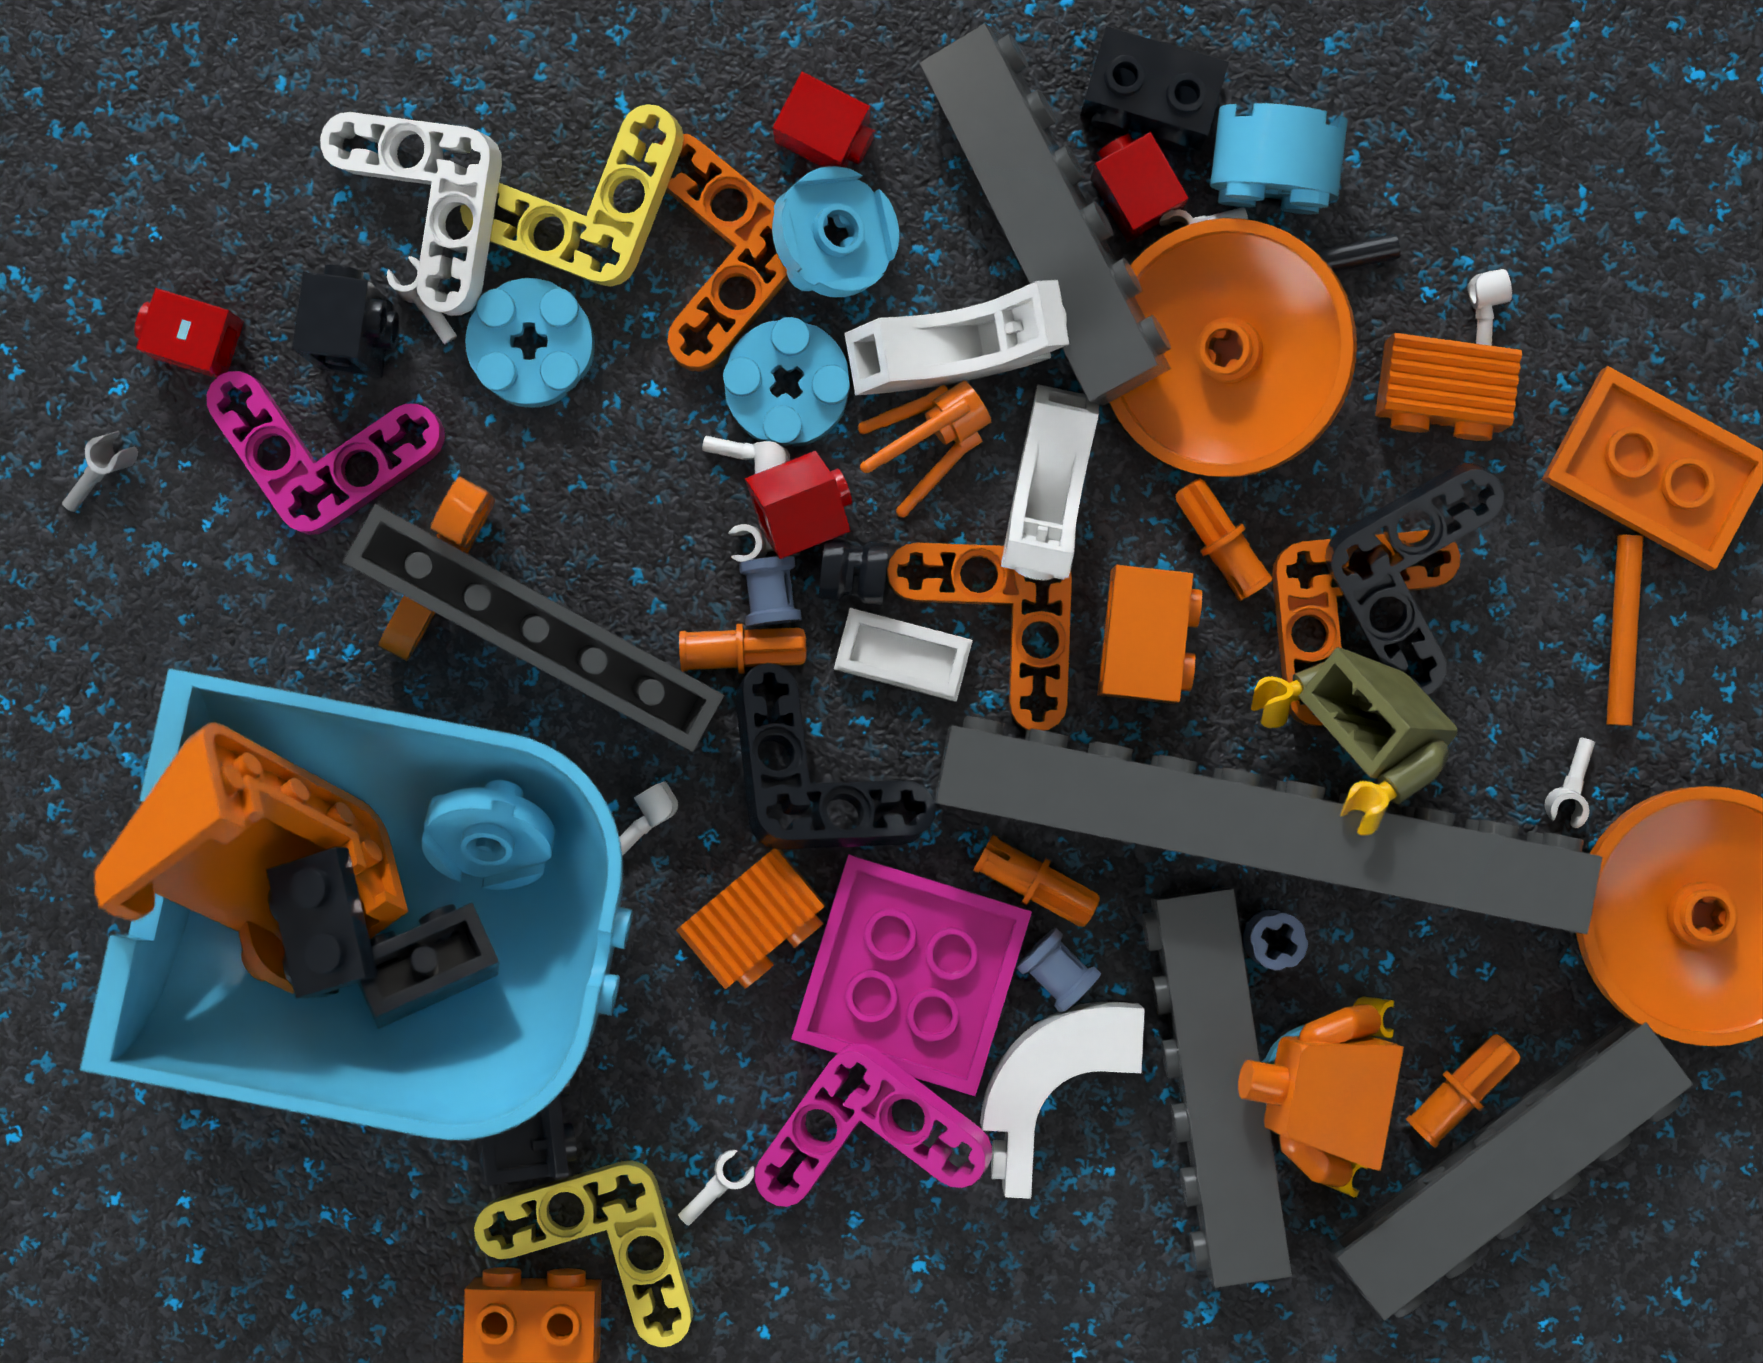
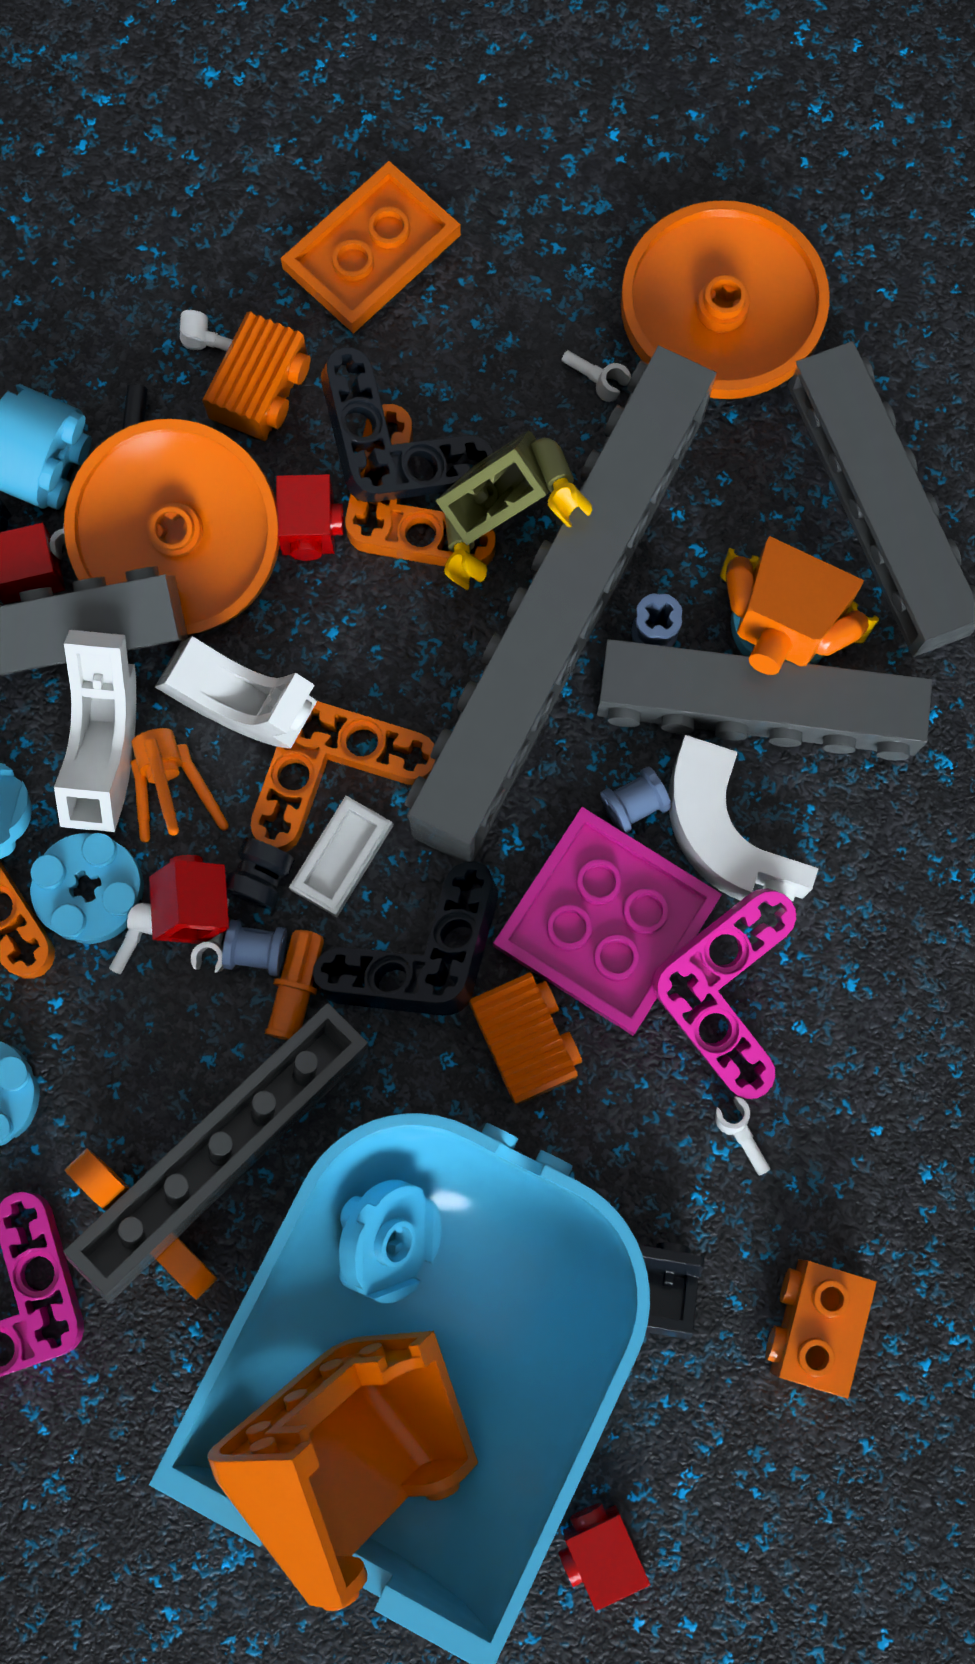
camera: 75 degrees left, 10 degrees down
black bracket [266,847,378,999] -> none
black brick [358,903,499,1029] -> none
light yellow beam [474,1160,693,1347] -> none
white hand [619,782,678,856] -> none
orange axle [973,834,1100,927] -> none
orange brick [1097,565,1202,704] -> none
orange axle [1176,478,1273,601] -> none
orange axle [1406,1034,1521,1148] -> none
orange bar [1606,535,1644,726] -> none
none -> red brick [276,474,344,561]
none -> red brick [558,1503,650,1612]

